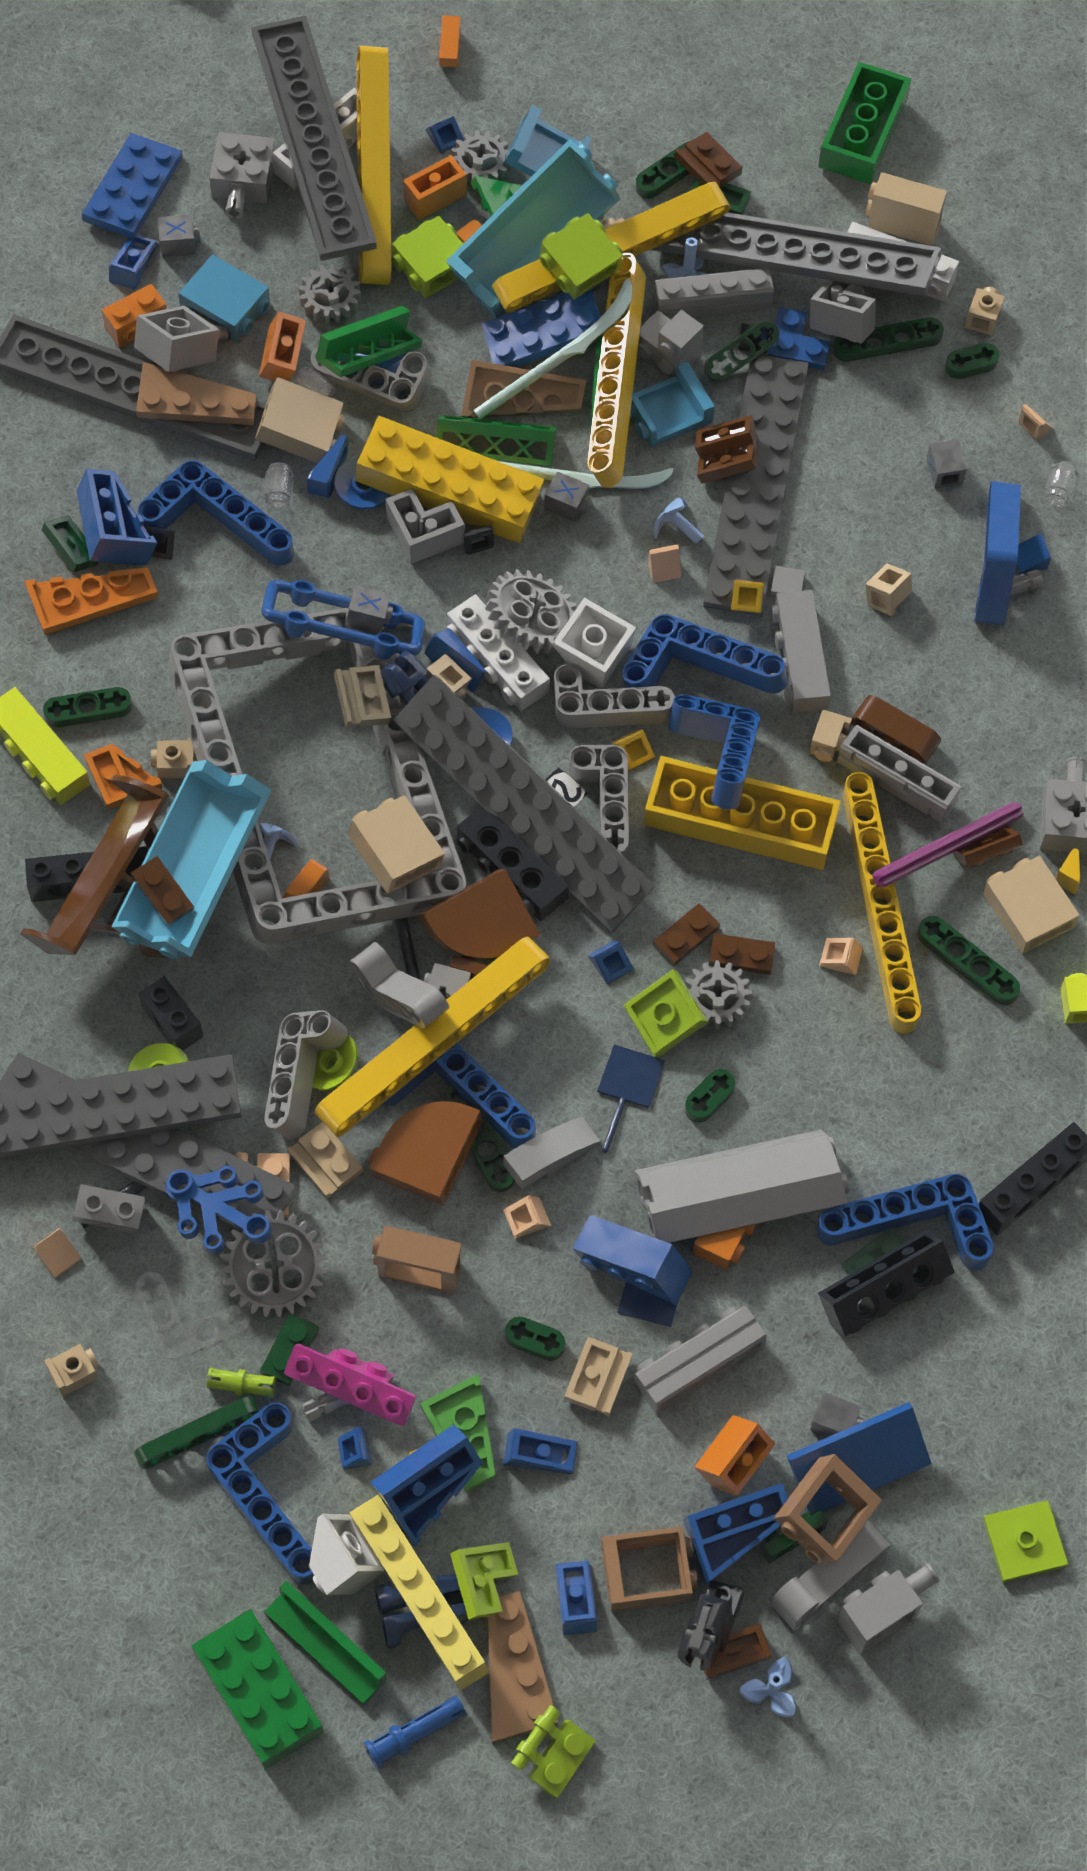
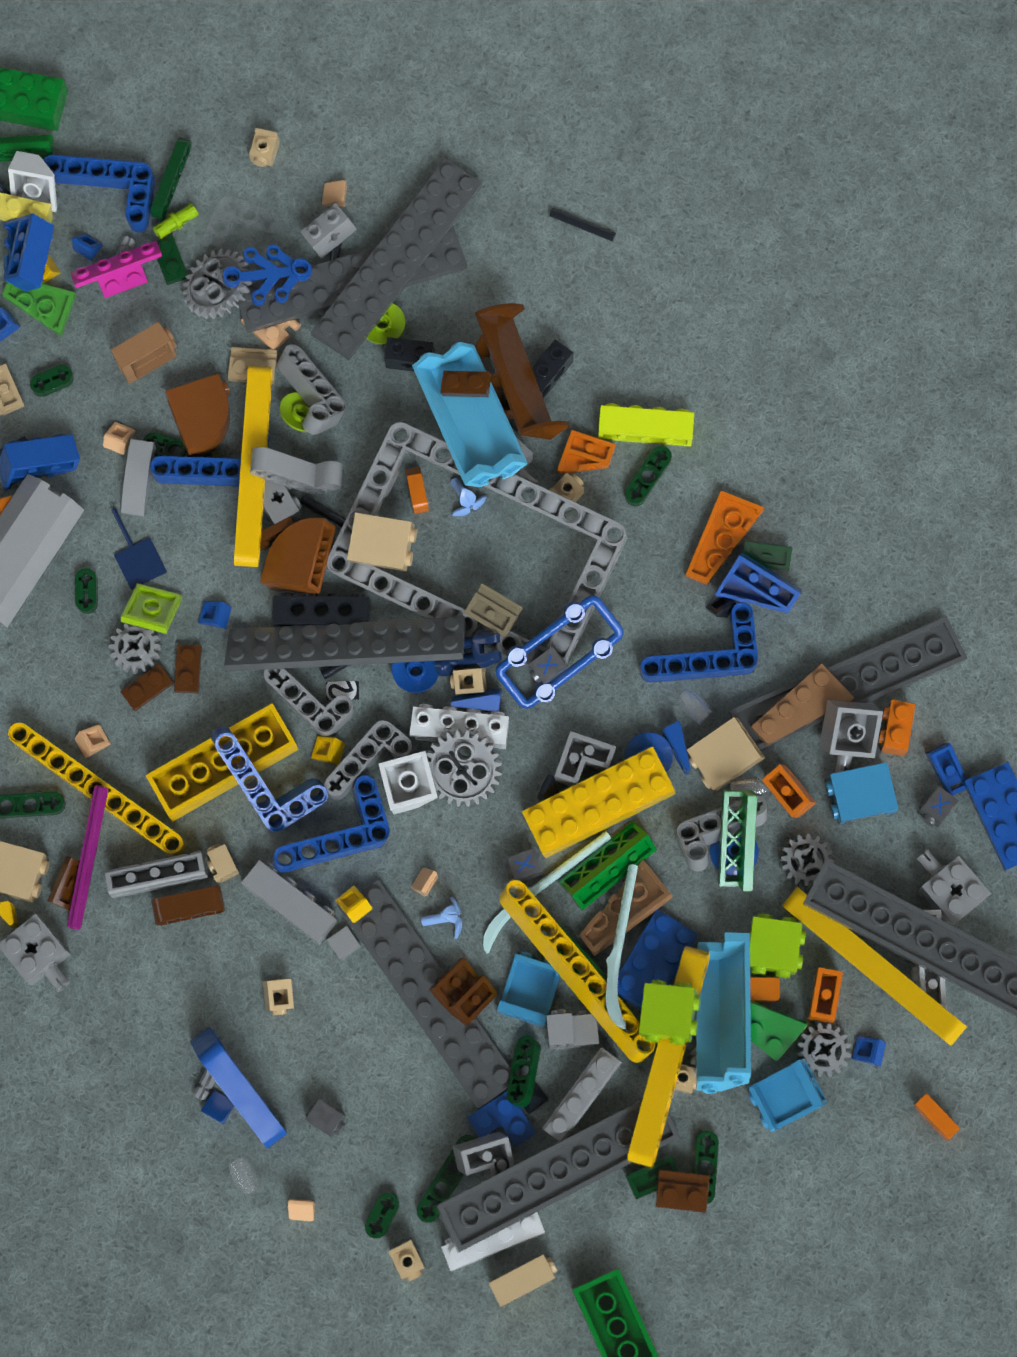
camera: 140 degrees right, 10 degrees up
light blue plant [661,237,706,278] -> none

